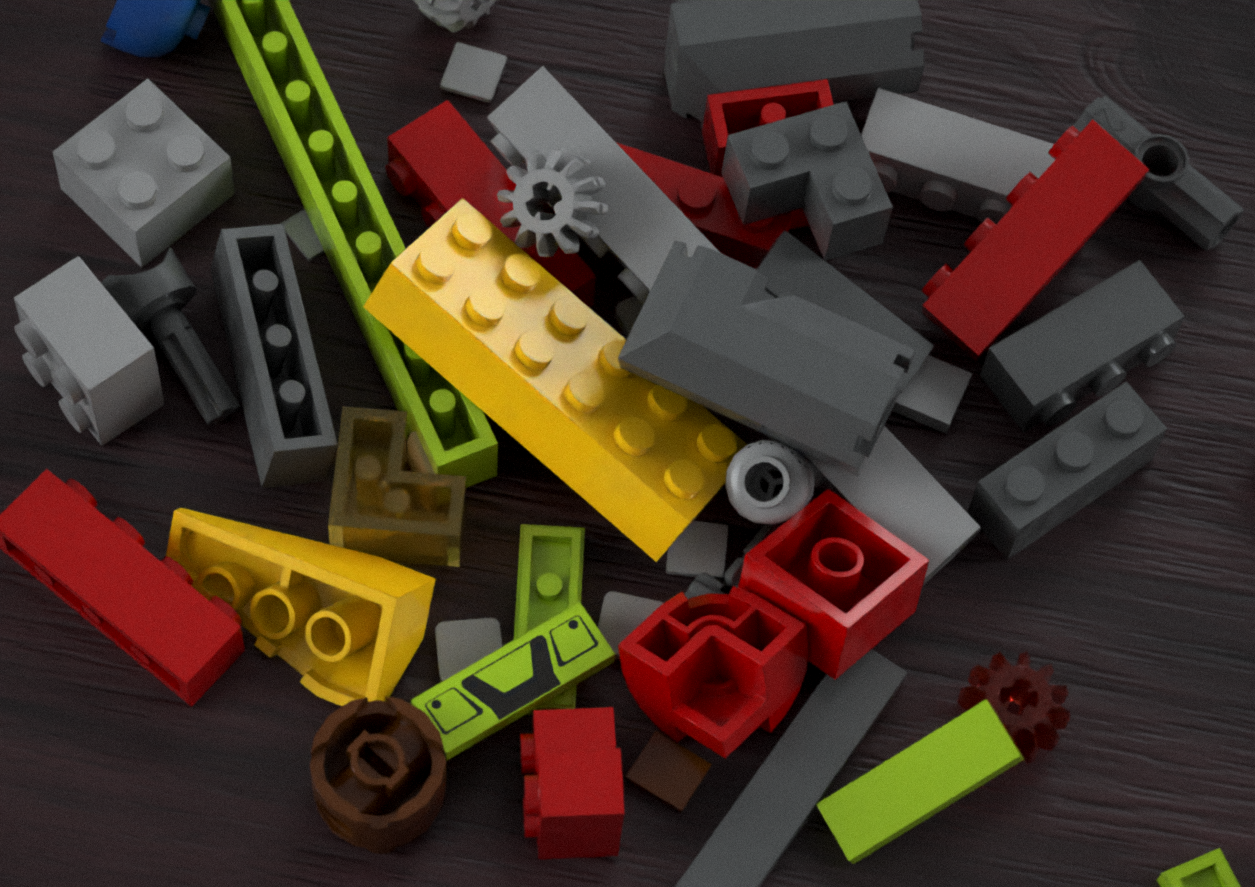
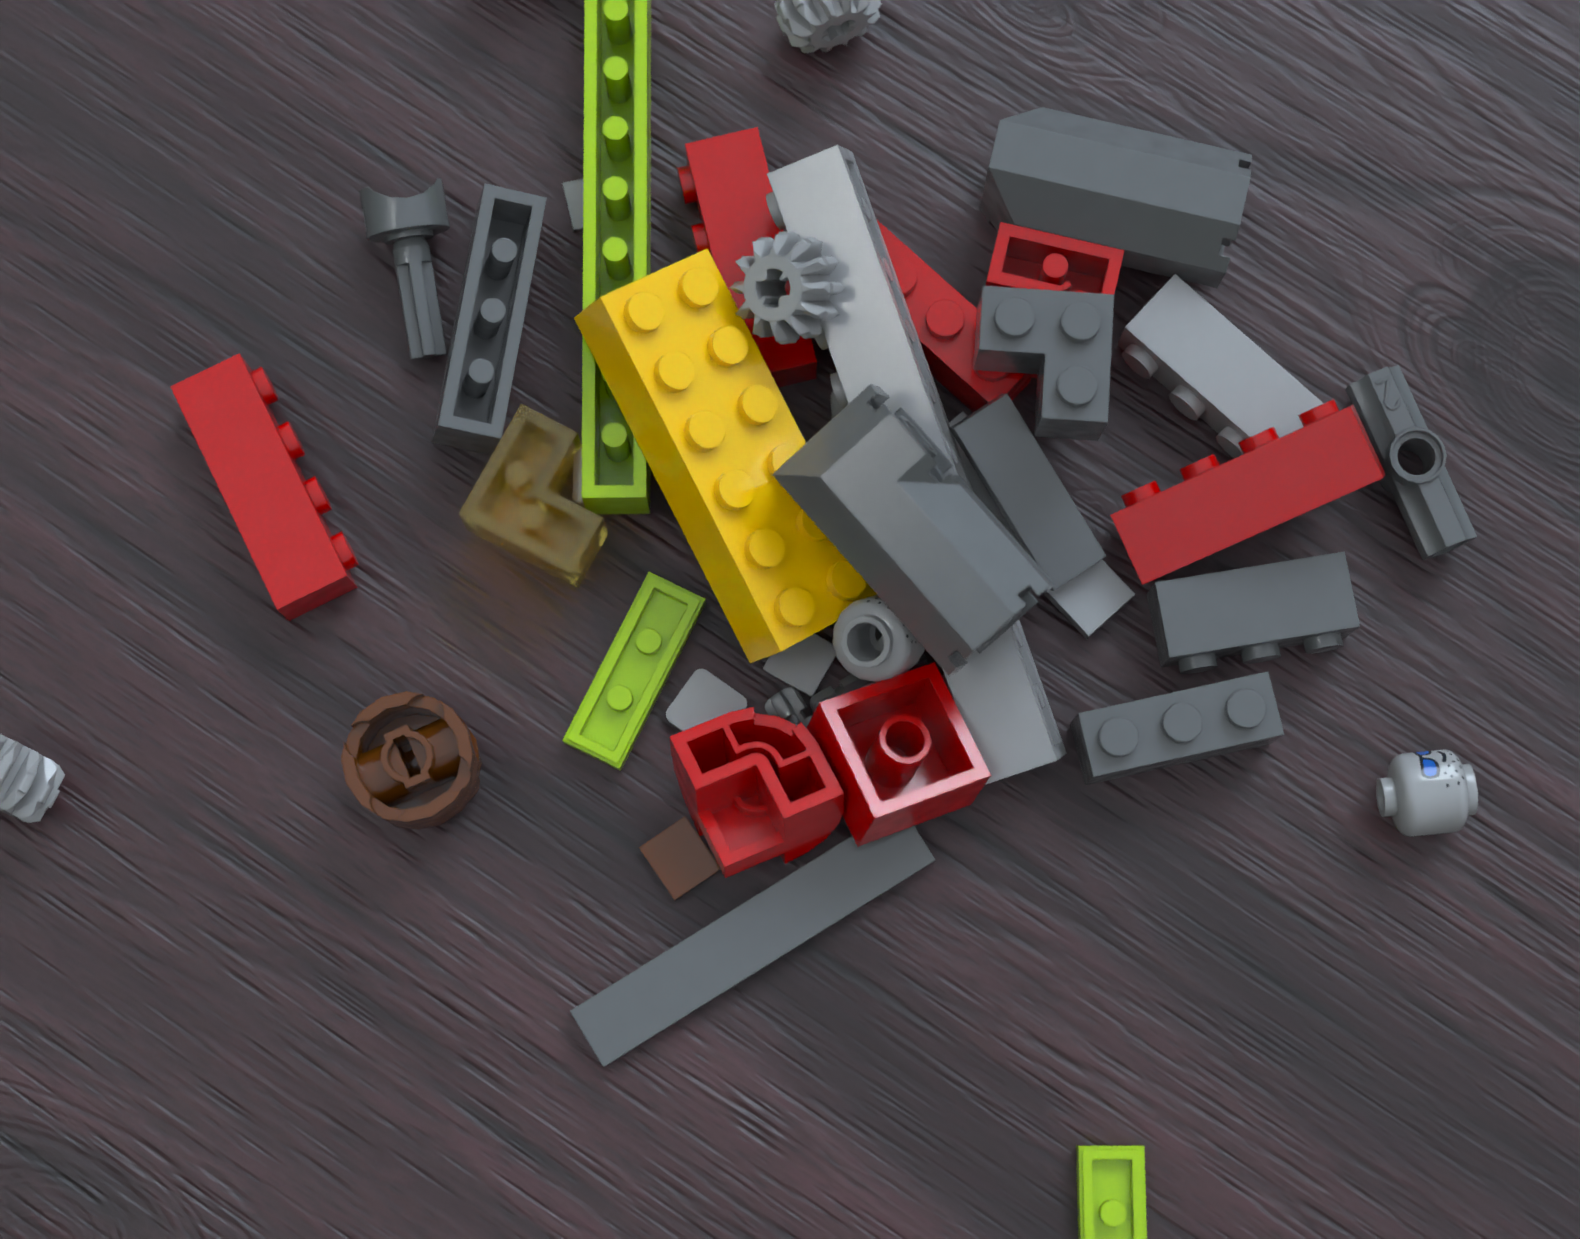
camera: 30 degrees right, 15 degrees up
light grey brick [14,256,165,446] -> none
light grey brick [53,79,235,268] -> none
yellow wedge [166,508,436,706] -> none
lime tile [411,602,615,761] -> none
light grey piece [435,617,502,682] -> none
light grey piece [440,42,507,103] -> none
red brick [520,707,625,860] -> none
lime tile [816,699,1024,864] -> none
clear red gear [957,651,1071,765] -> none

